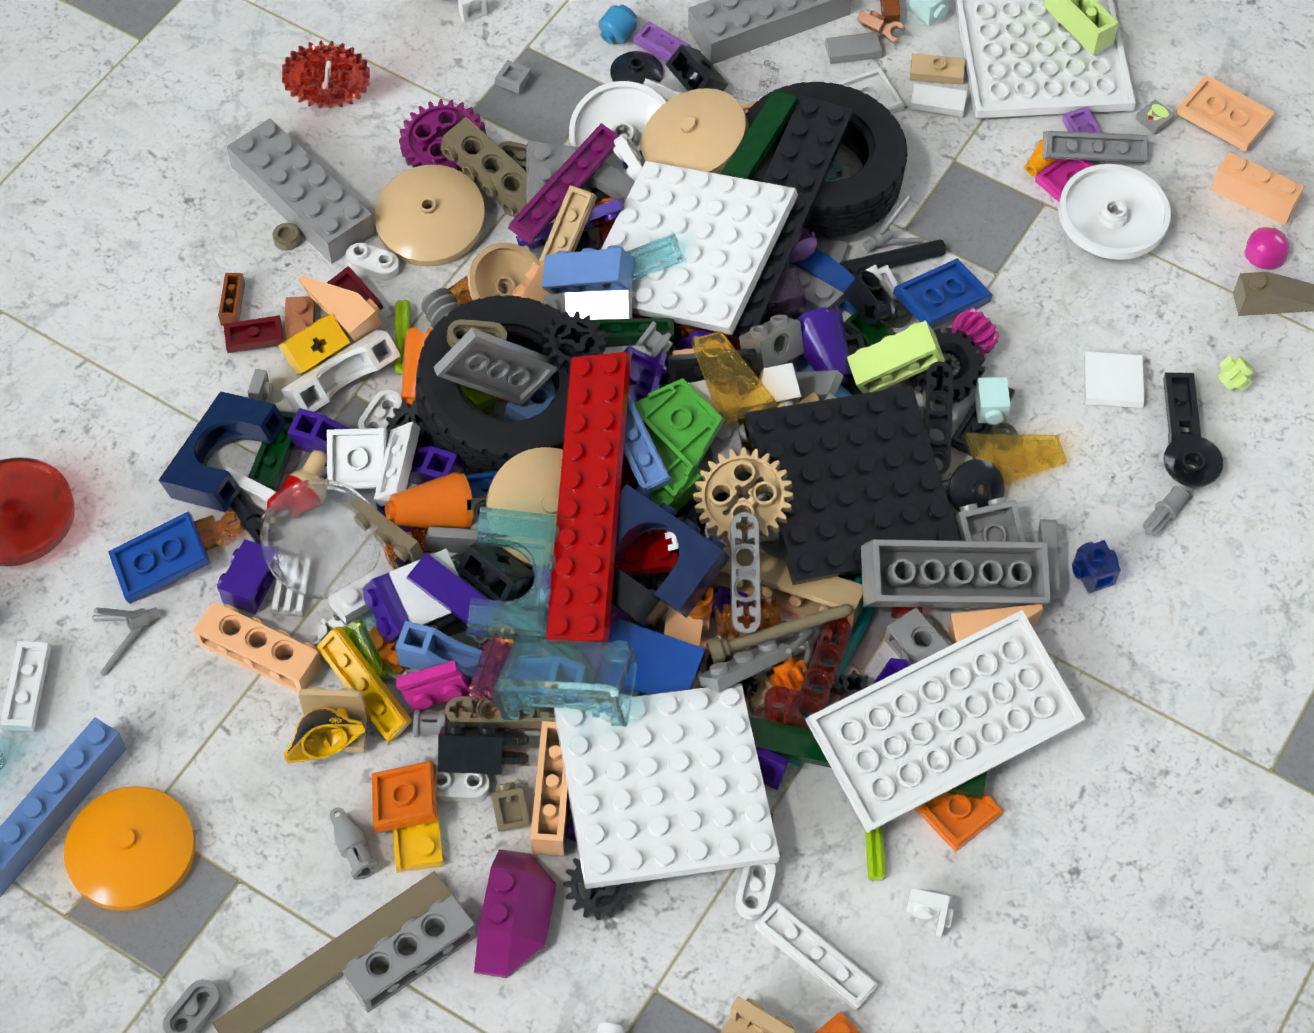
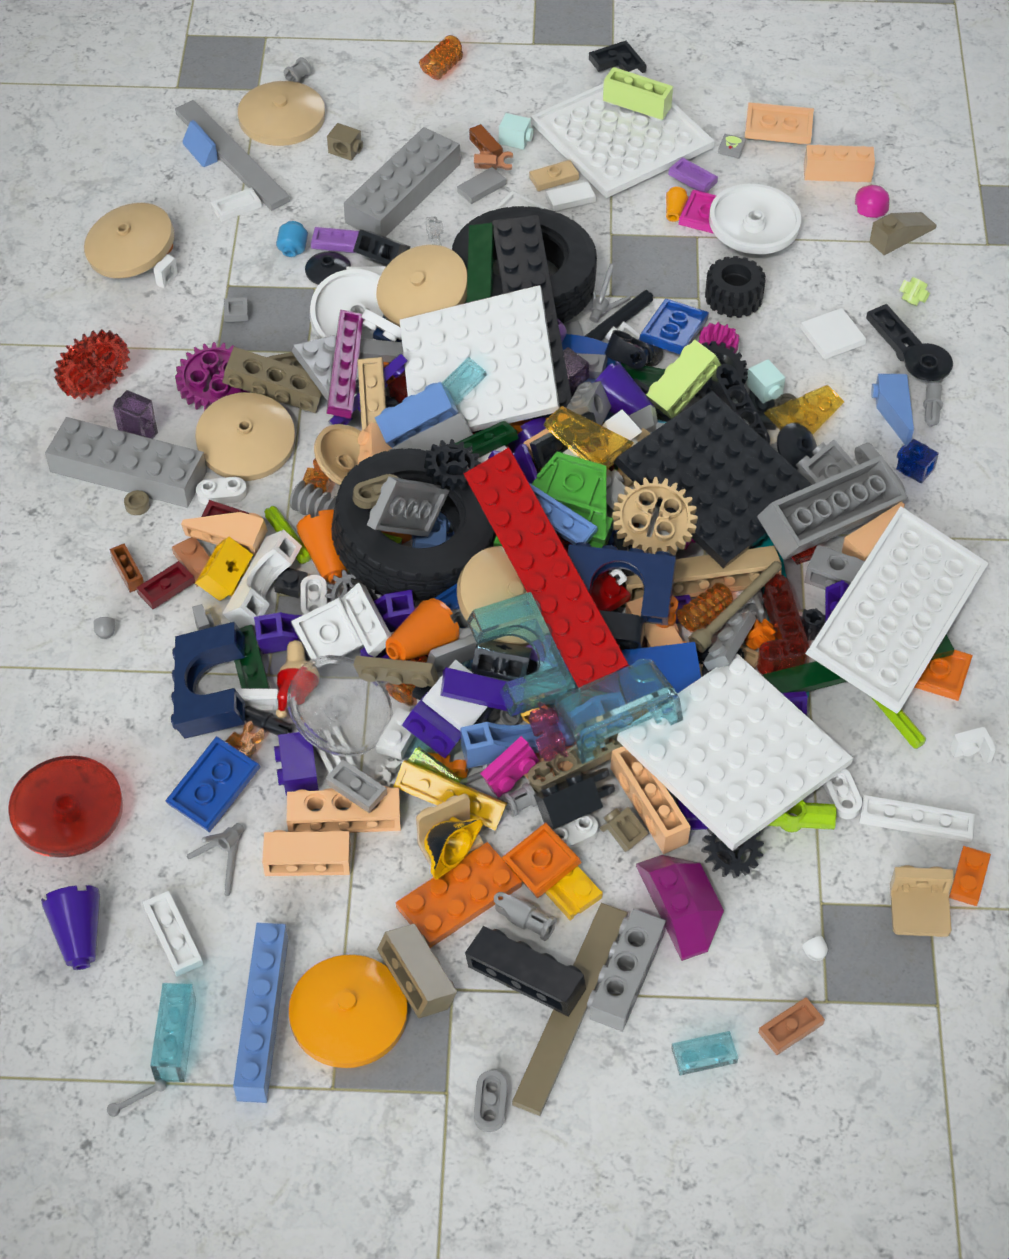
camera: 30 degrees left, 5 degrees down
light grey wheel [636,321,673,358] -> none
light grey beam [730,512,761,634] -> none
light grey tile [1043,131,1148,163] -> none
none -> light grey hinge [94,617,115,639]
none -> clear purple brick [113,390,158,439]
none -> light nougat brick [262,829,351,876]
none -> black plate [274,568,308,598]
none -> light grey plate [325,760,387,813]
none -> brick [377,924,457,1019]
none -> orange plate [396,842,522,948]
none -> black brick [465,926,586,1017]
none -> black tyre [705,256,766,318]
none -> lime piece [767,800,836,833]
none -> medium blue slope [871,374,914,445]

